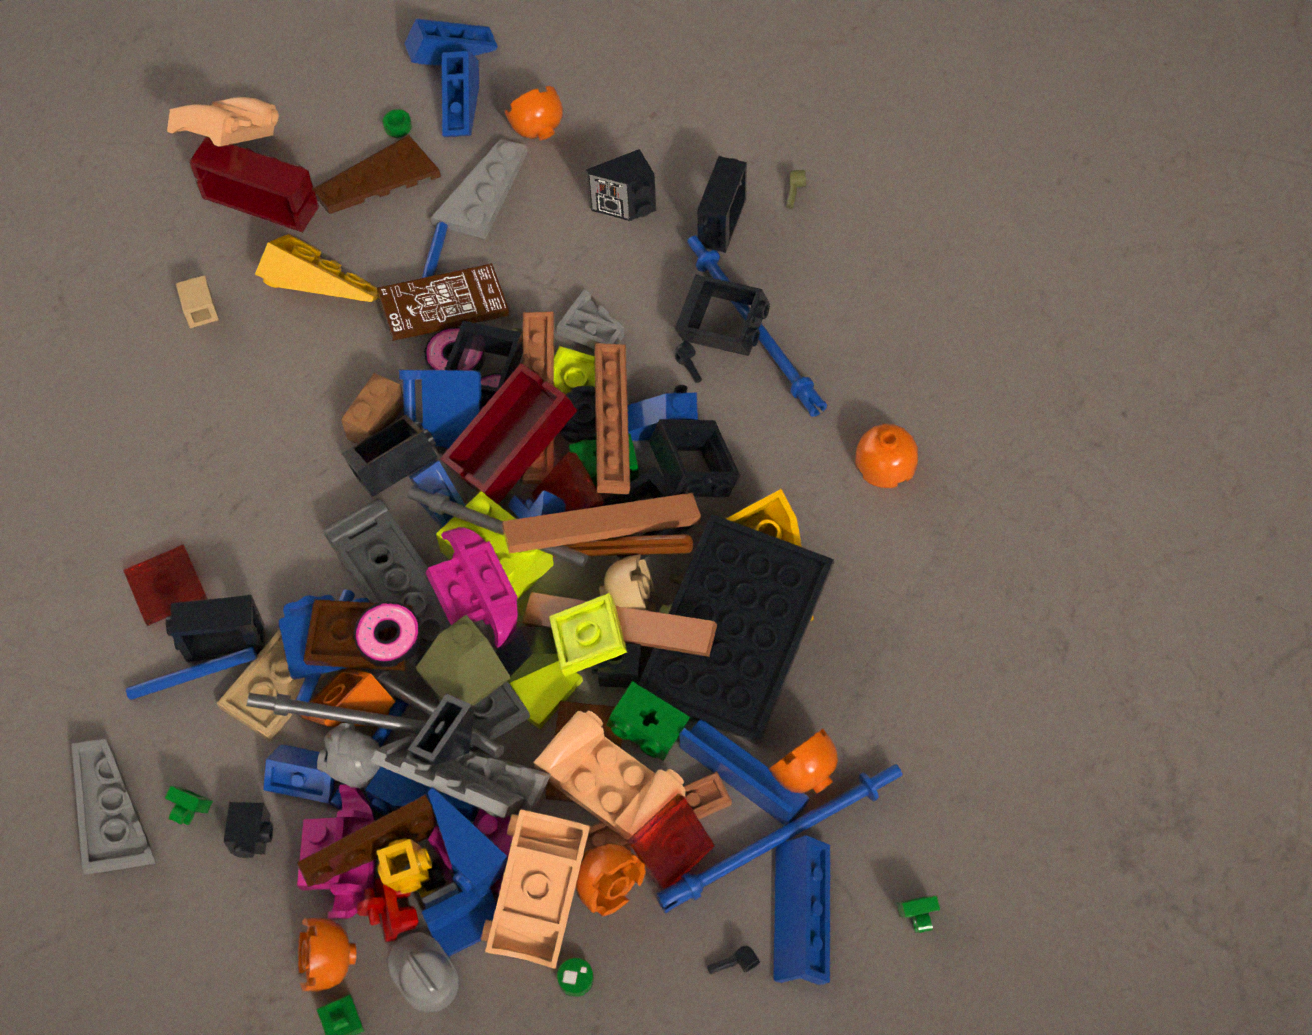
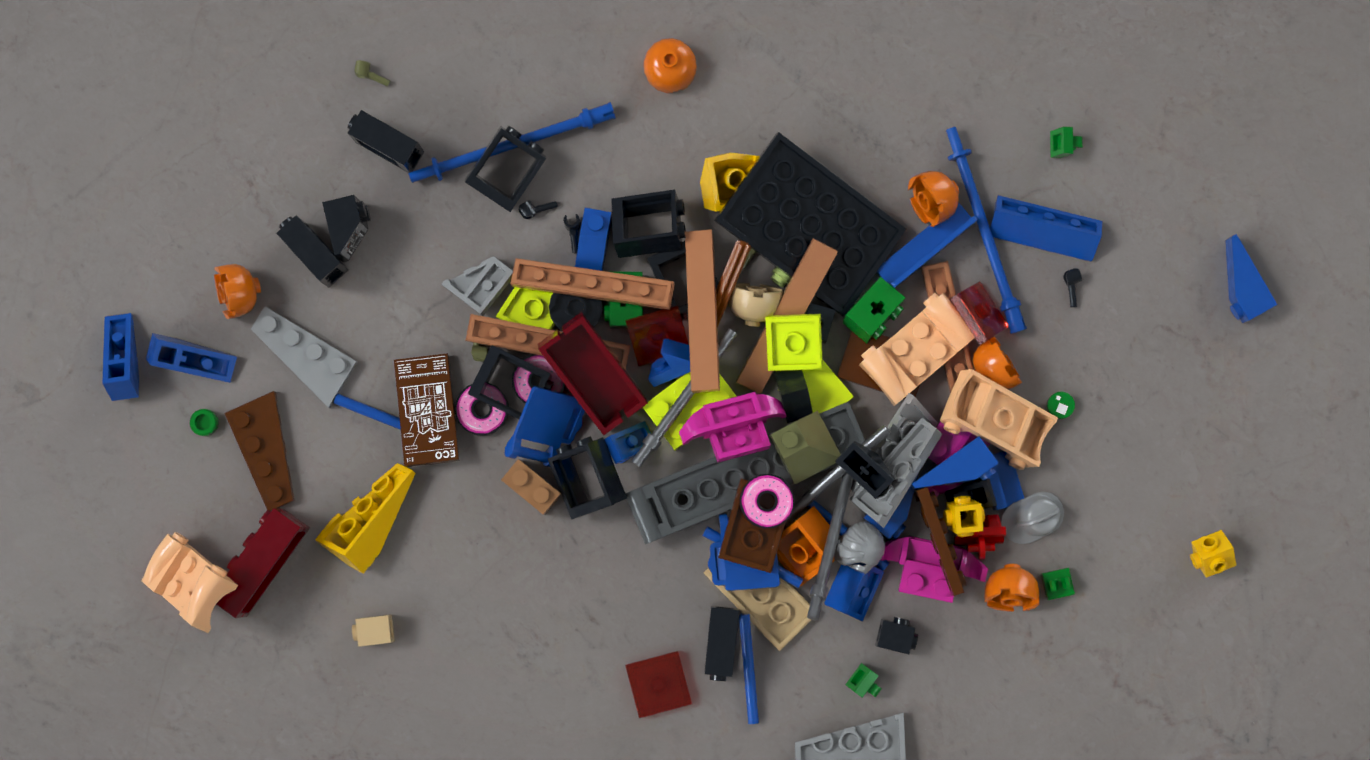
camera: 75 degrees left, 25 degrees up
none -> black window [276,215,348,288]

